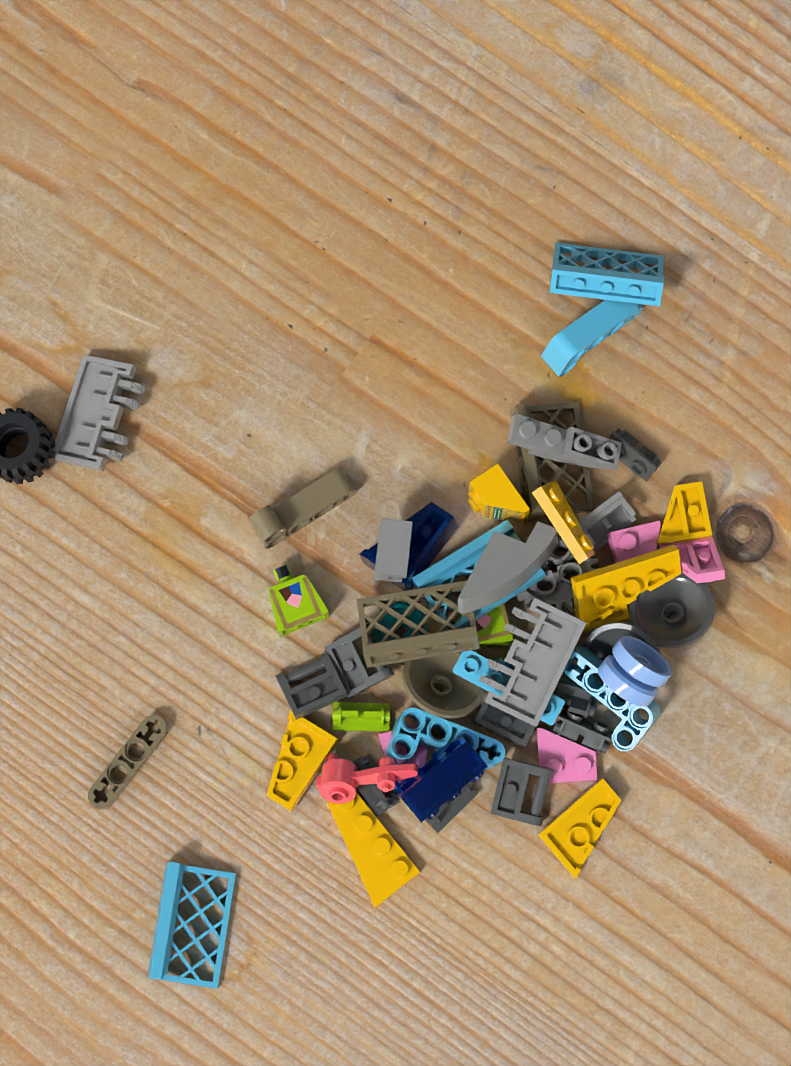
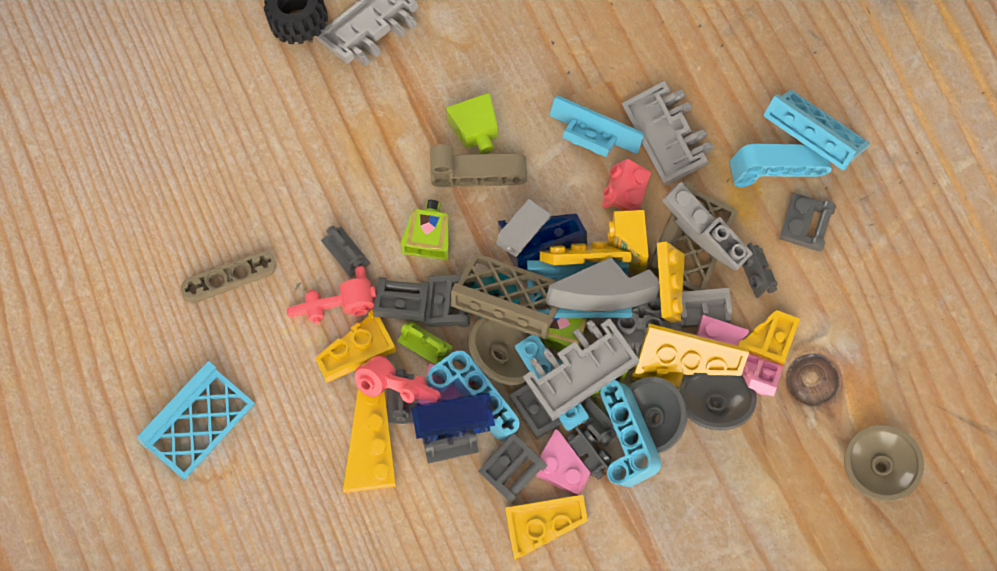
camera: 30 degrees right, 10 degrees down
light blue wheel [598,635,673,707] -> none
none -> coral piece [287,266,376,324]
none -> dark grey hinge [321,226,370,277]
none -> lime torso [446,93,498,154]
none -> yellow wing [540,241,632,265]
none -> medium azure bracket [550,95,645,157]
none -> coral bracket [601,159,651,211]
none -> light grey hinge [622,81,714,186]
none -> dark grey plate [779,193,836,251]

